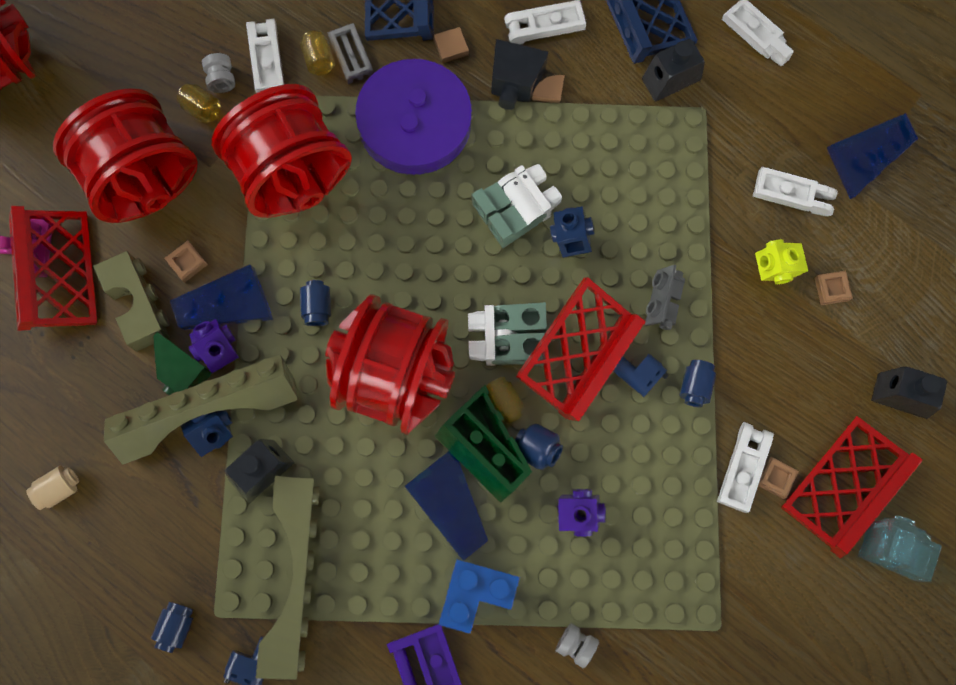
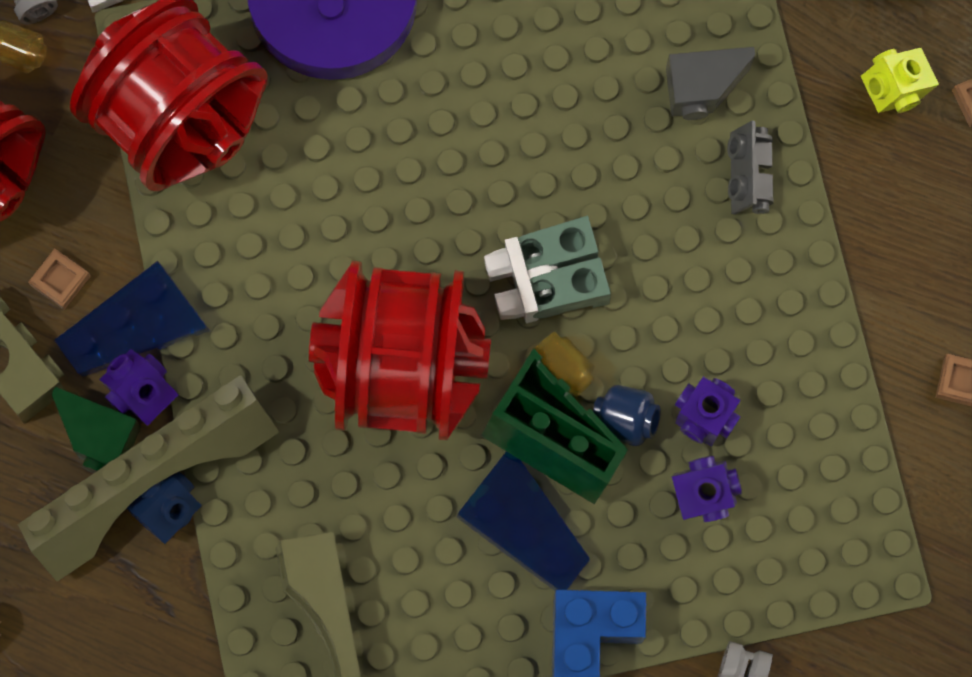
camera: 15 degrees left, 0 degrees up
black torso [225,439,294,503] -> none
dark blue brick [300,280,331,326] -> none
hips [472,164,562,248] -> none
red fence [516,277,646,421] -> none
dark blue brick [550,206,595,258] -> none
dark blue piece [613,354,669,397] -> none
dark blue brick [680,360,716,407] -> none
white plate [717,422,774,513] -> none
none -> dark grey slope [666,47,755,120]
none -> dark purple brick [675,376,741,447]

